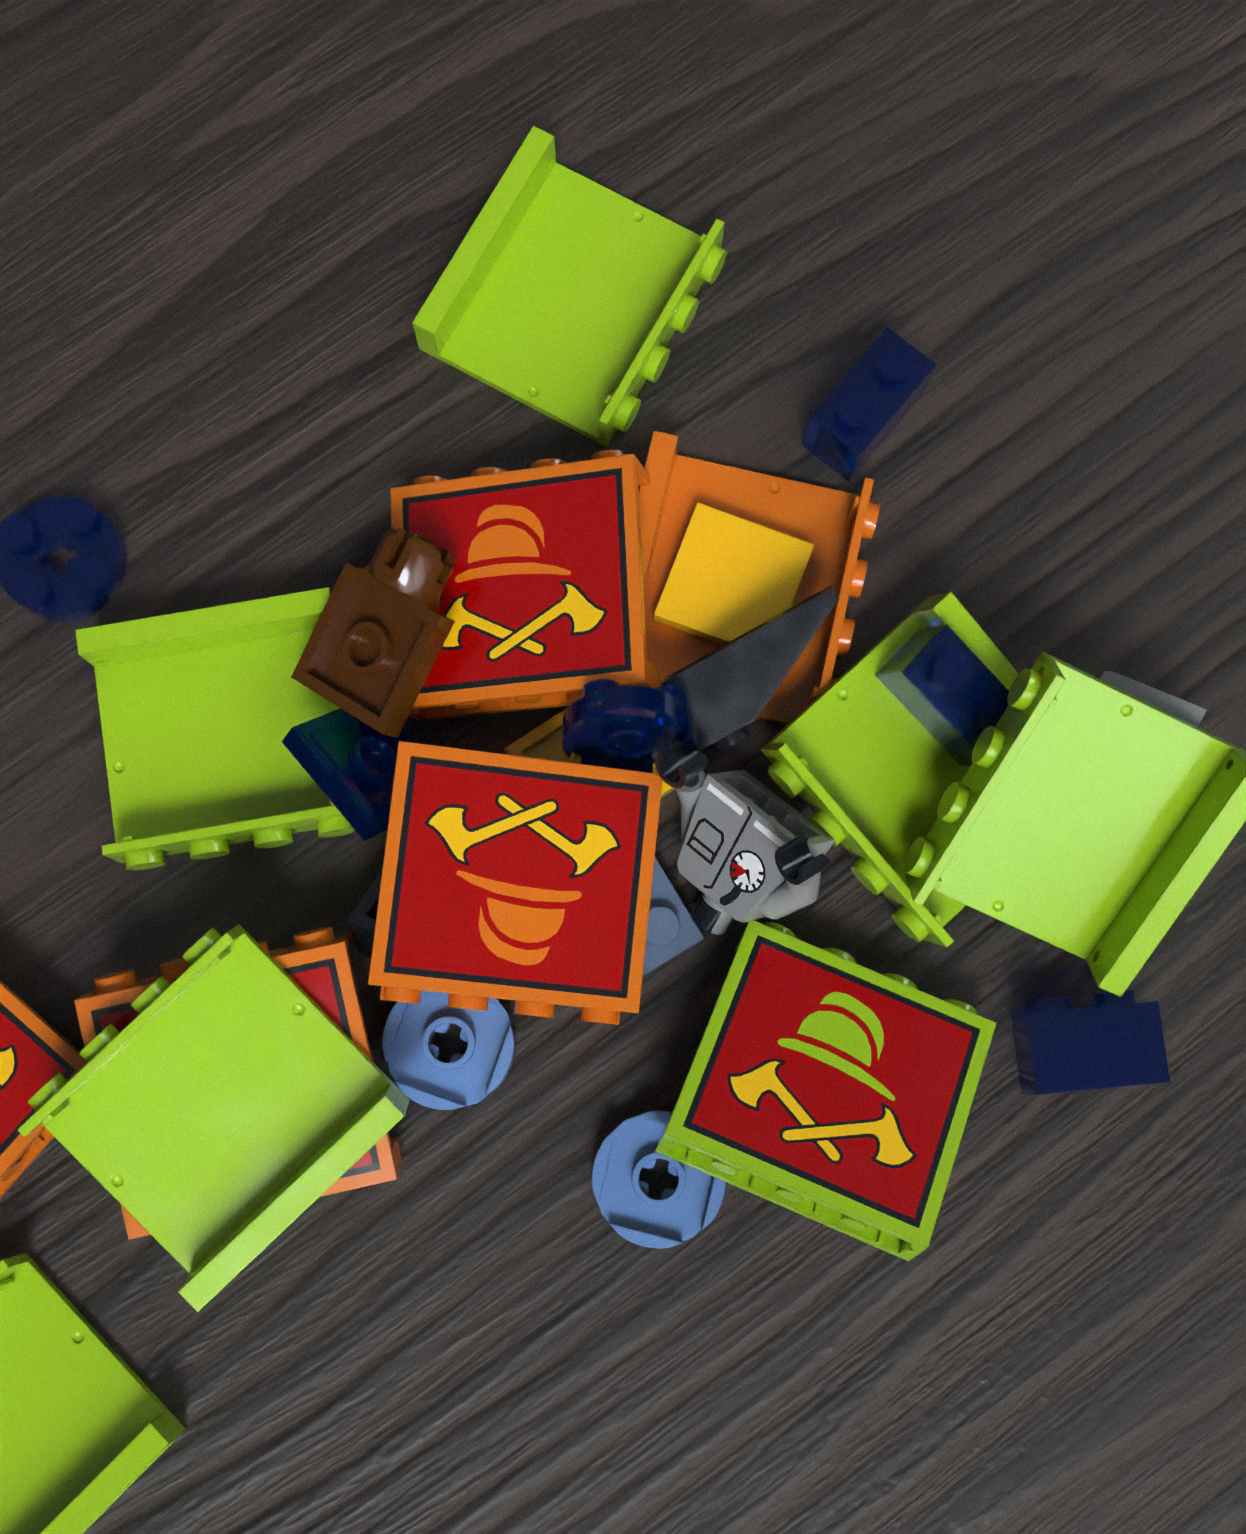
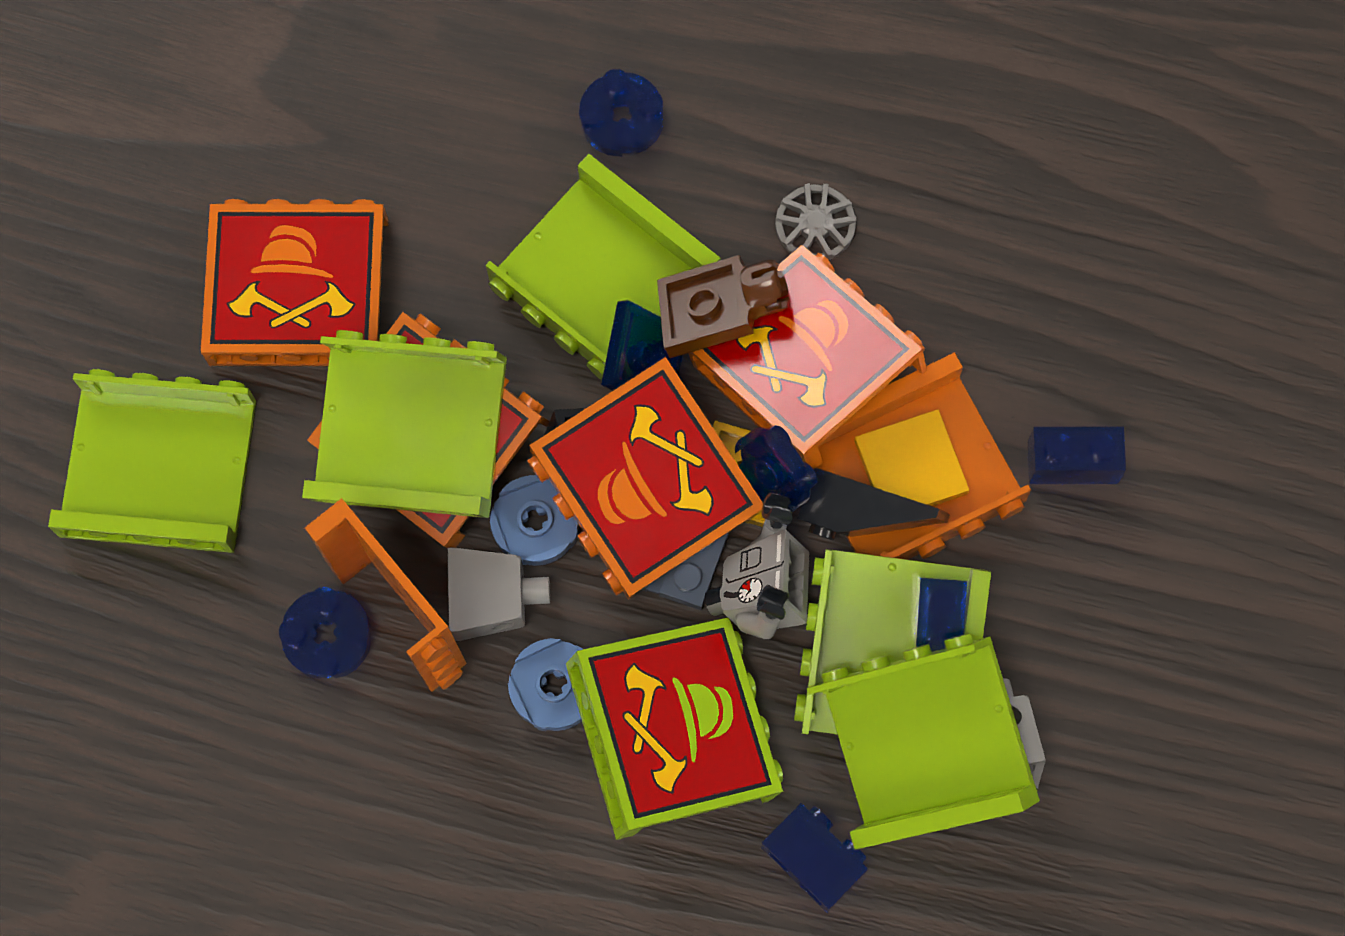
camera: 55 degrees right, 5 degrees down
lime panel [412,126,728,447] -> none
none -> clear blue plate [279,587,371,679]
none -> orange panel [305,498,467,692]
none -> light grey torso [448,547,550,641]
none -> light grey wheel [775,183,856,260]

